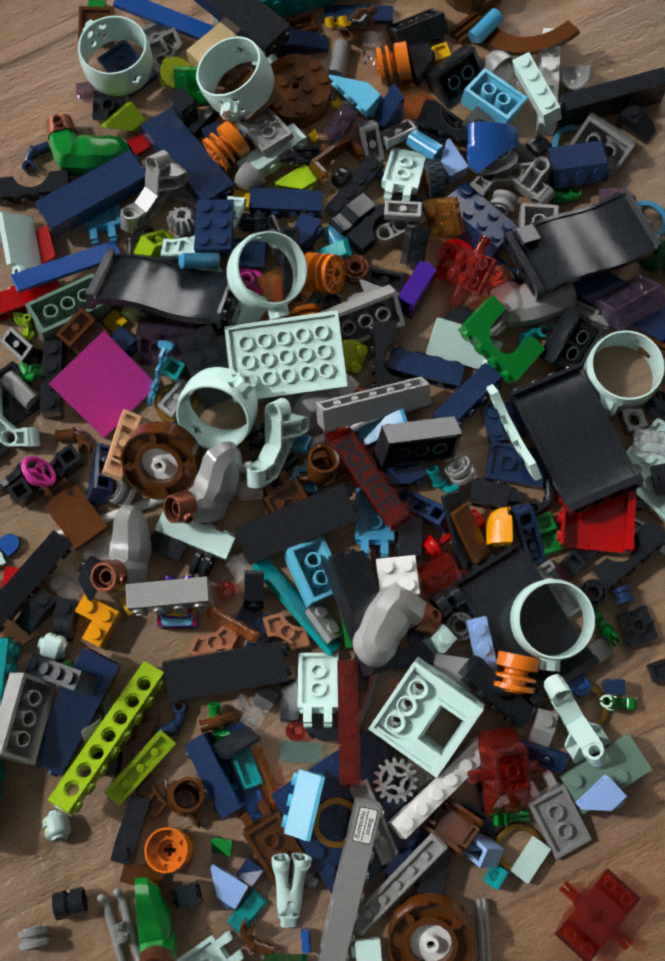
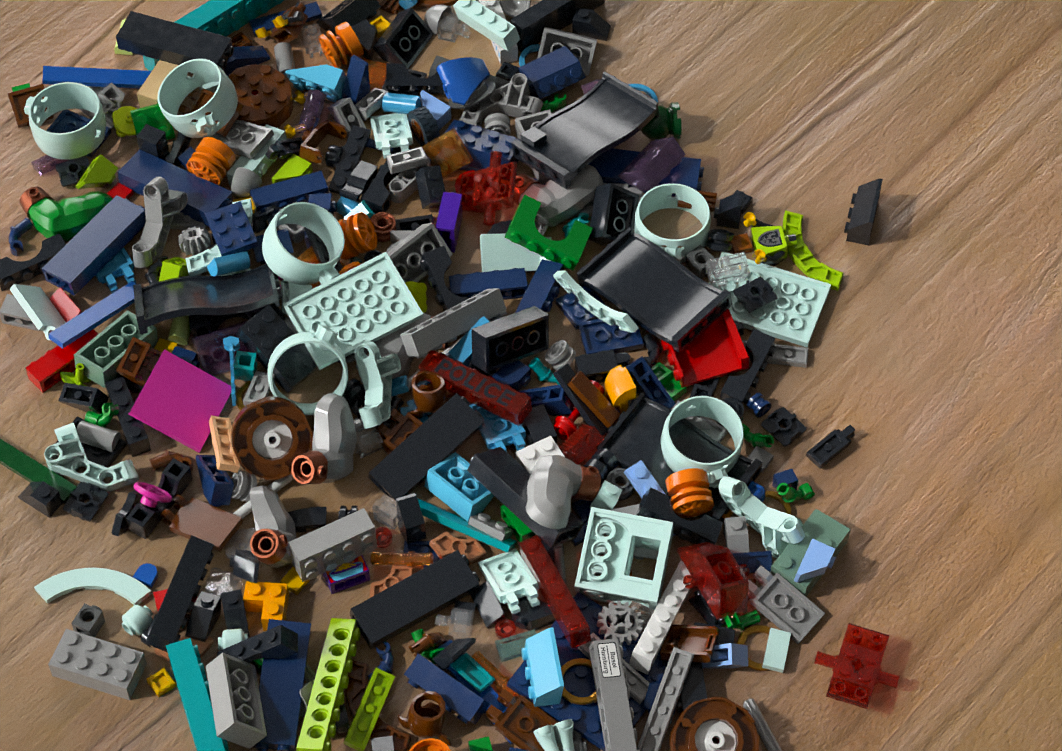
camera: 25 degrees left, 20 degrees down
light aqua brick [155,510,237,562] -> none
medium azure slope [461,68,528,125] -> none
teal slope [483,866,508,891] -> none

